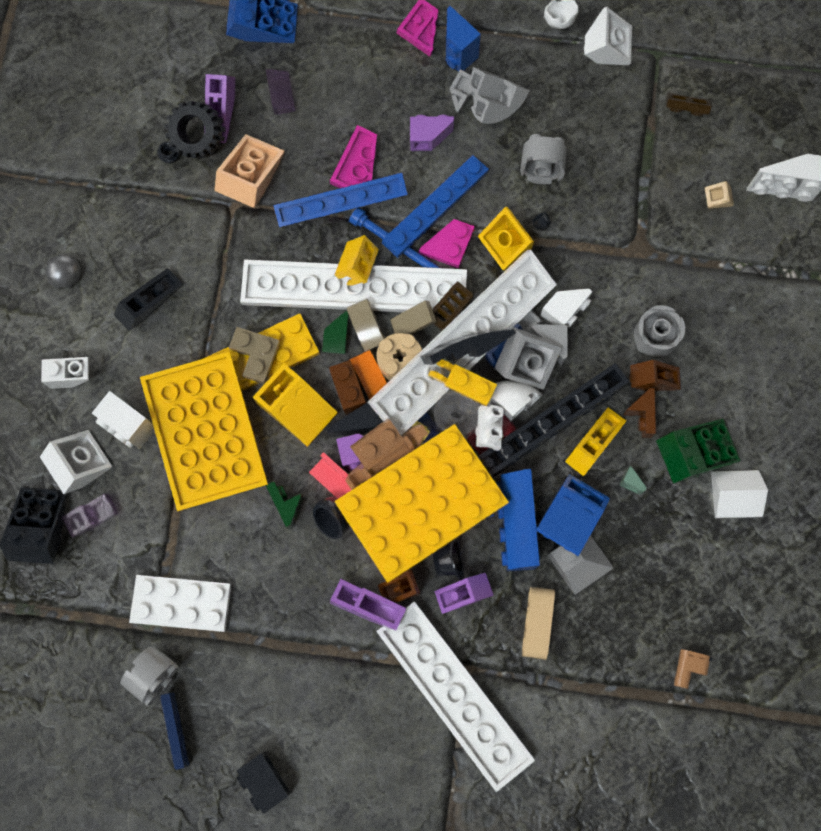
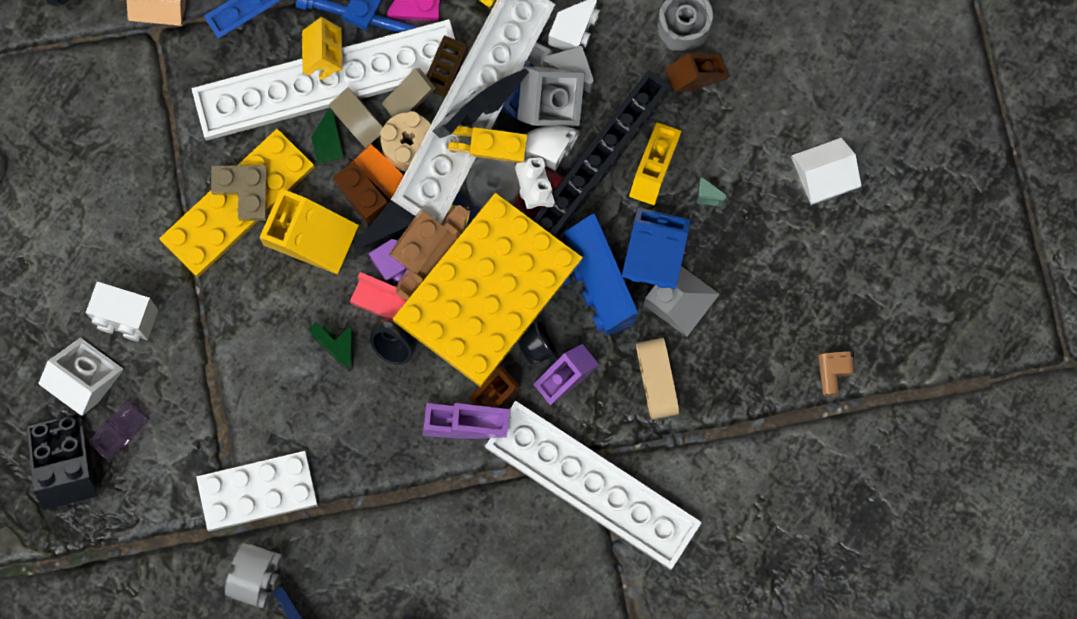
camera: 25 degrees left, 0 degrees up
white slope [41,357,89,389] -> none
black slope [114,268,183,331] -> none
yellow plate [140,351,268,511] -> none
reddish brown slope [623,388,656,438] -> none
dark green slope [656,419,741,484] -> none

